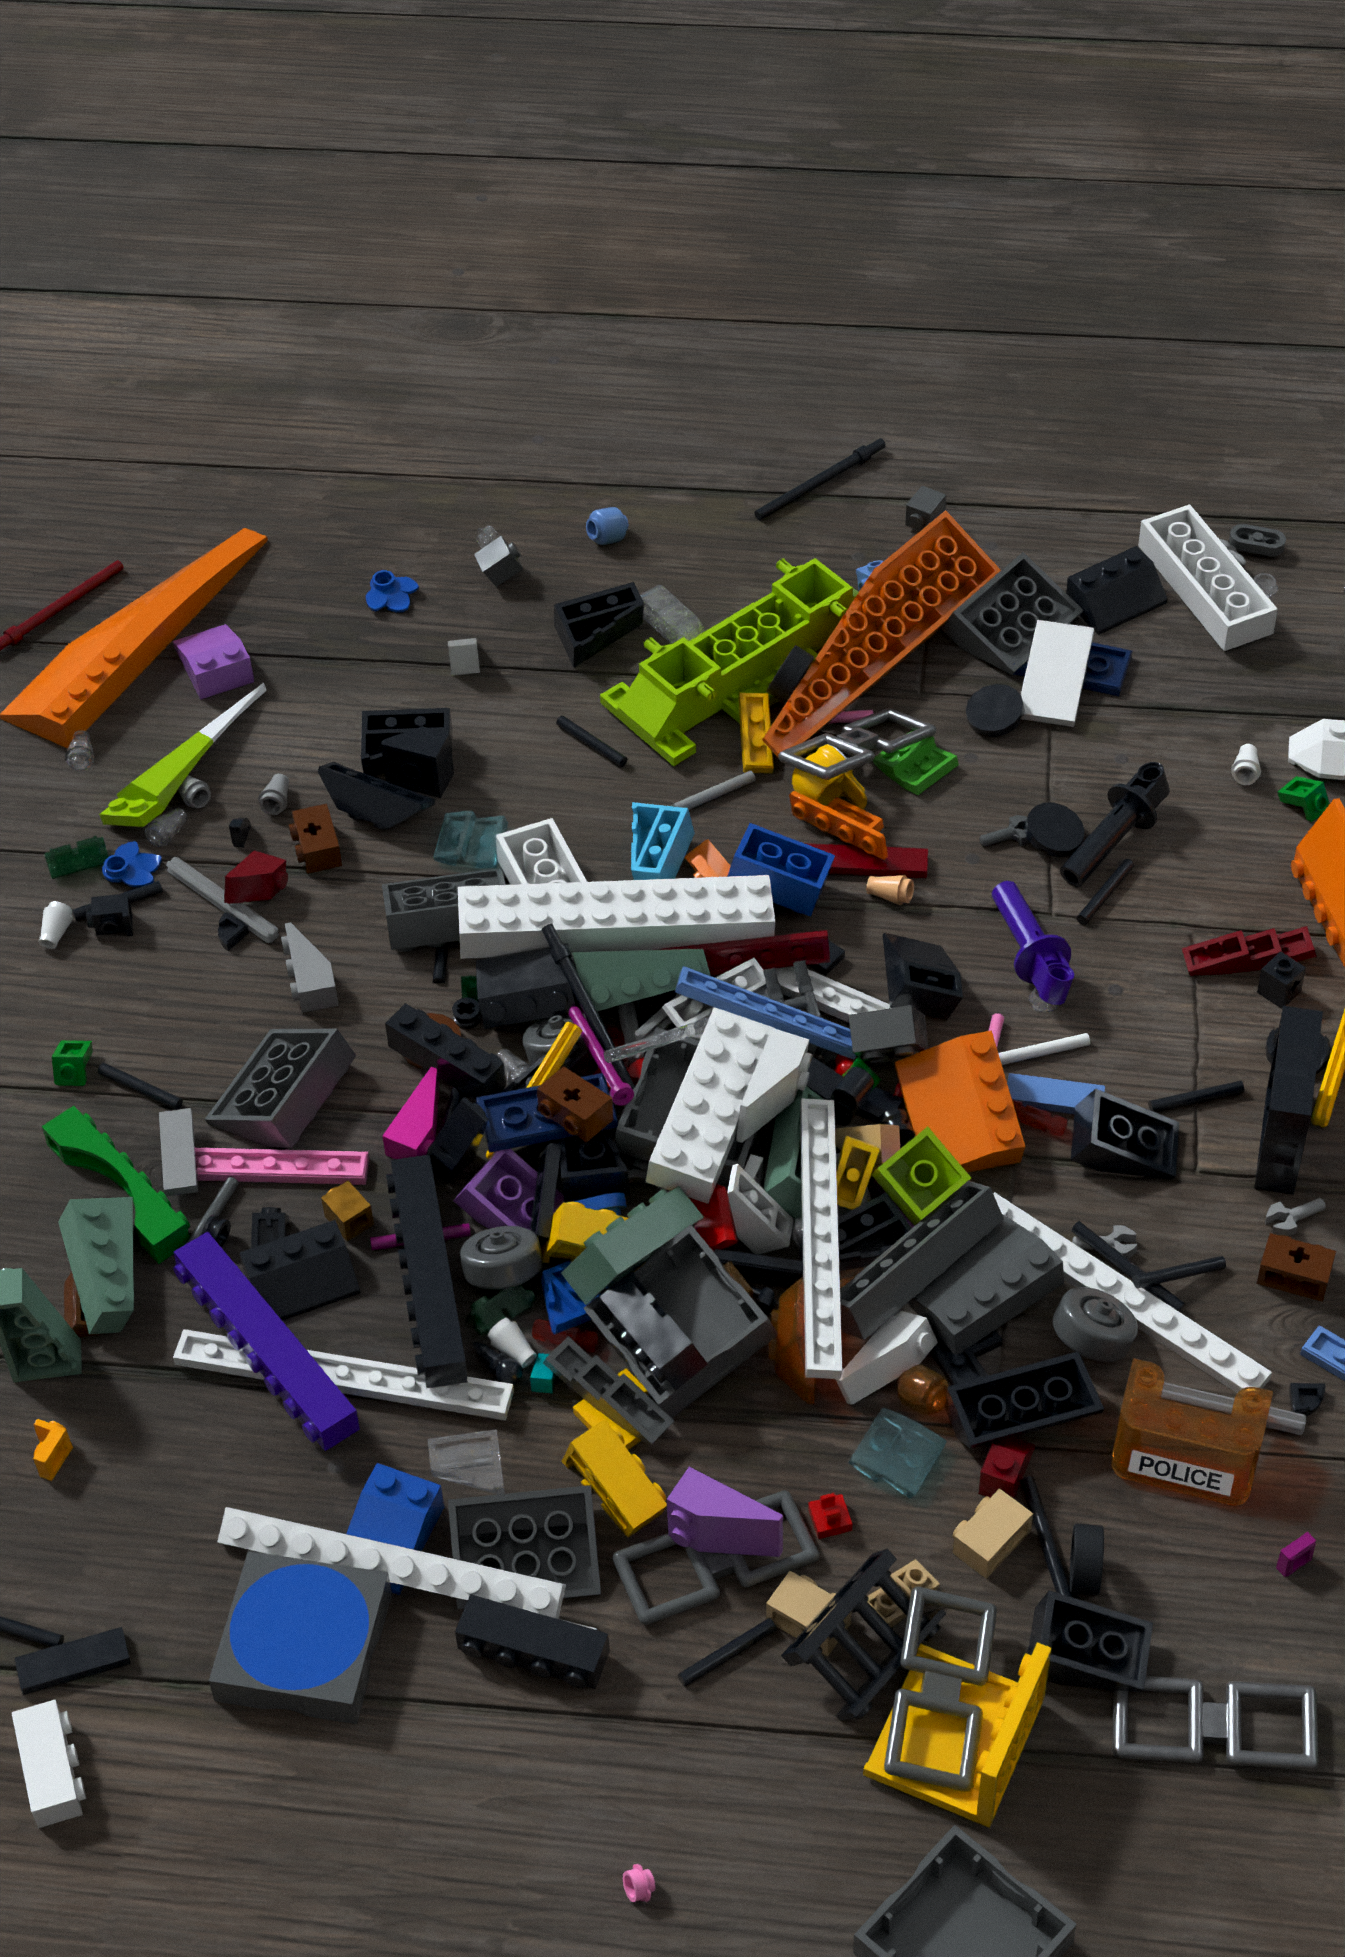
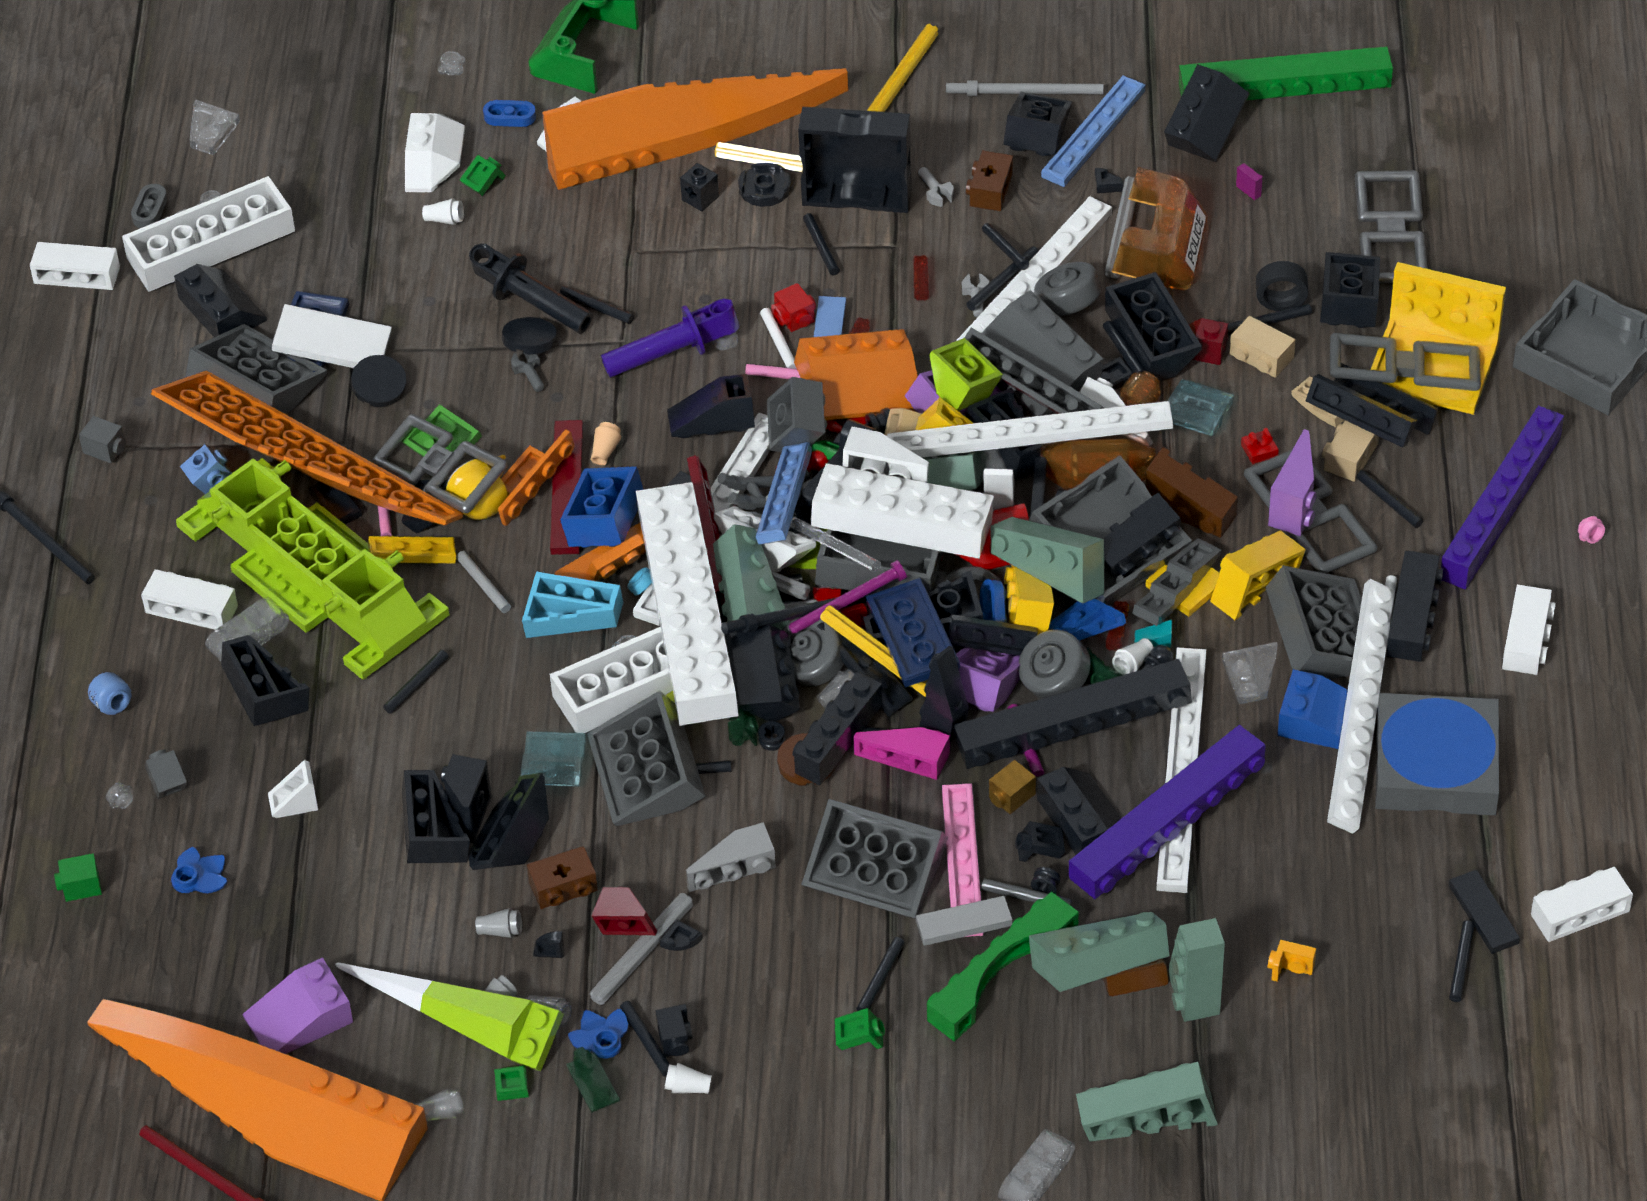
camera: 95 degrees left, 0 degrees up
reddish brown brick [537,1066,614,1142] -> none
black tyre [766,645,814,703] -> none
black slope [1071,1088,1180,1179] -> none
dark red slope [1182,926,1317,976] -> none
none -> white brick [30,242,120,290]
none -> green brick [54,853,102,902]
none -> white brick [141,569,238,632]
none -> green tile [494,1065,529,1101]
none -> red brick [771,283,816,332]
none -> clear red axle [913,255,929,301]
none -> reddish brown wedge [1146,447,1238,538]
none -> dark purple brick [1441,405,1564,590]
none -> white brick [1502,584,1556,675]

